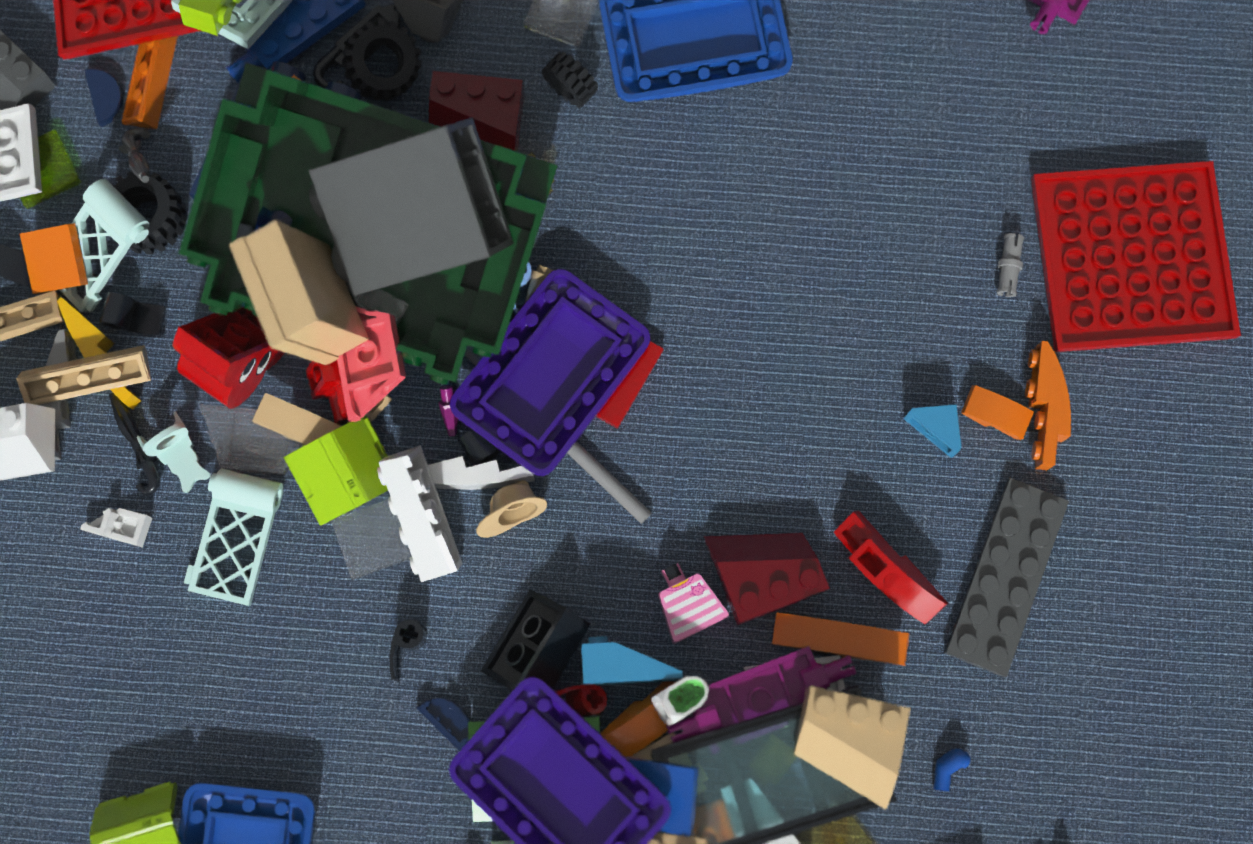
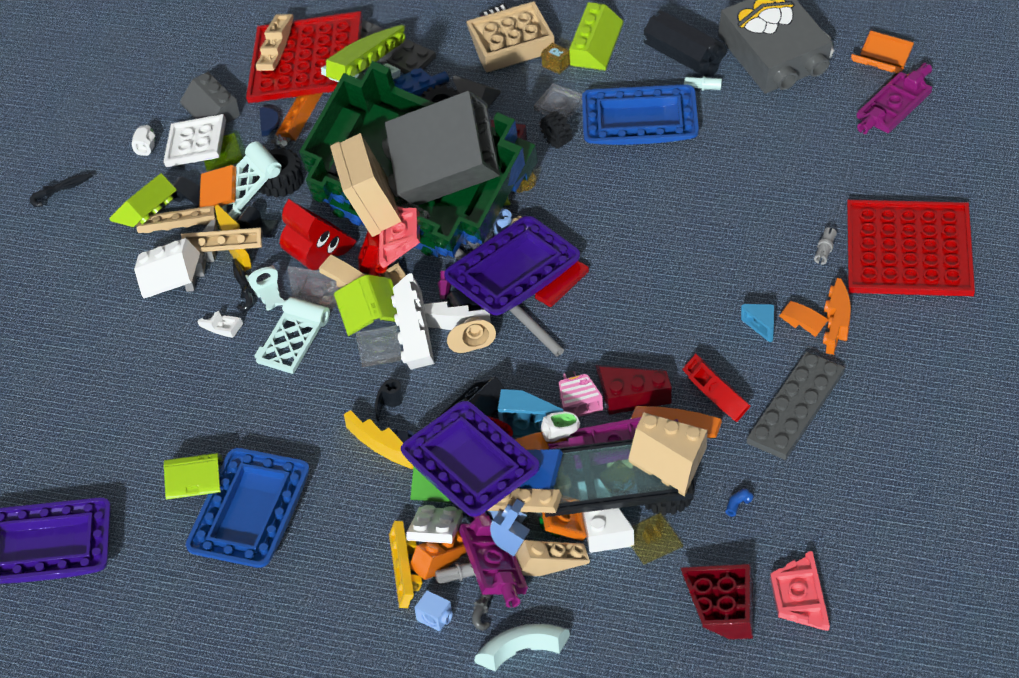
camera: 15 degrees right, 30 degrees down
none -> yellow slope [344,410,414,469]

